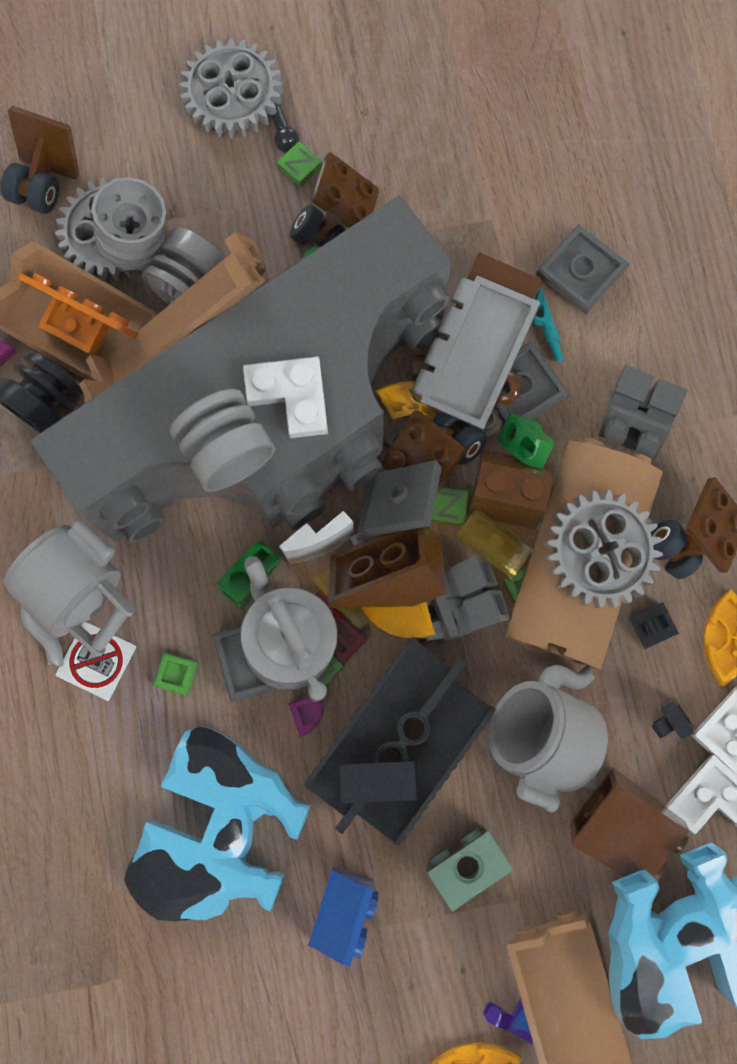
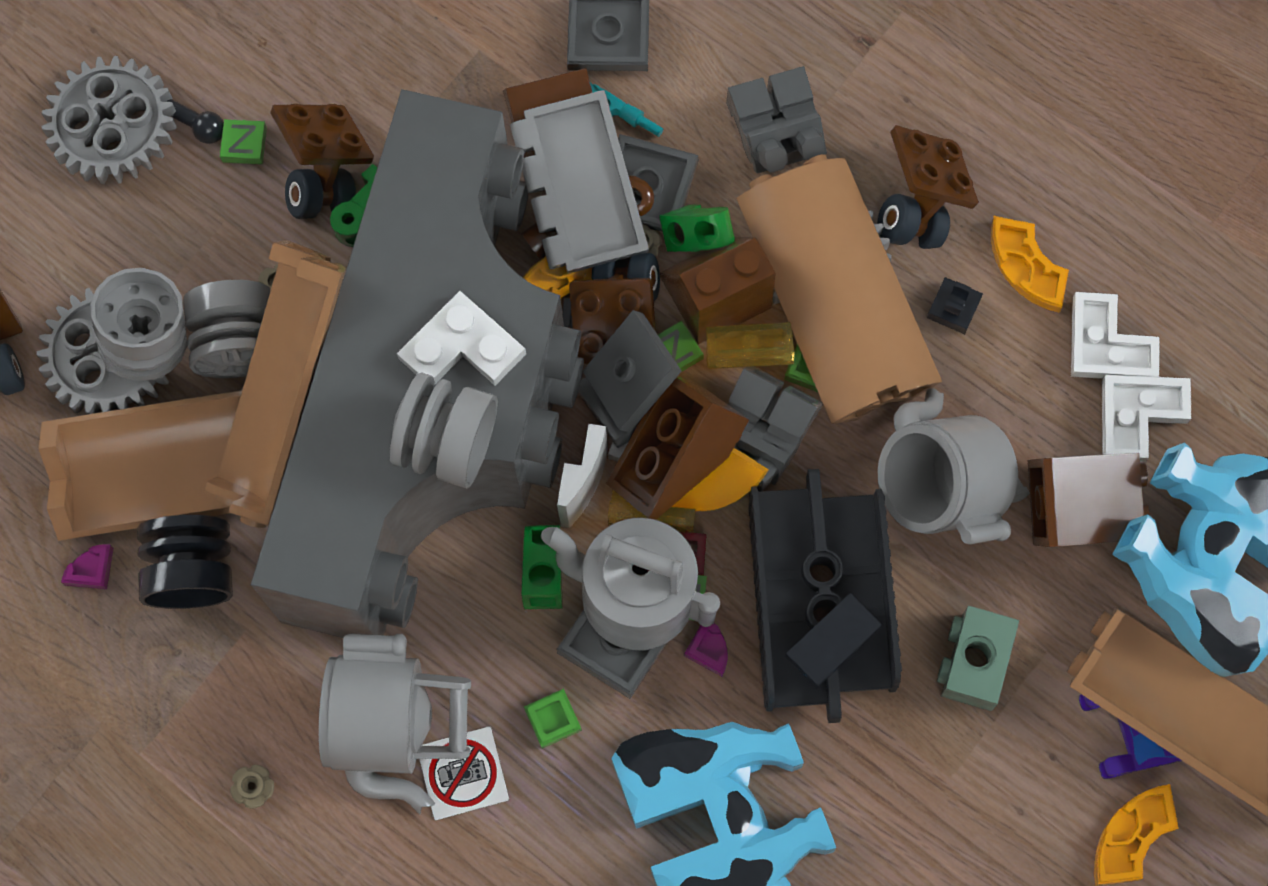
camera: 40 degrees left, 5 degrees down
orange bracket [17,273,138,355] -> none
blue slope [308,867,379,967] -> none
light grey gear [543,490,663,608] -> none
black tile [652,697,694,740] -> none

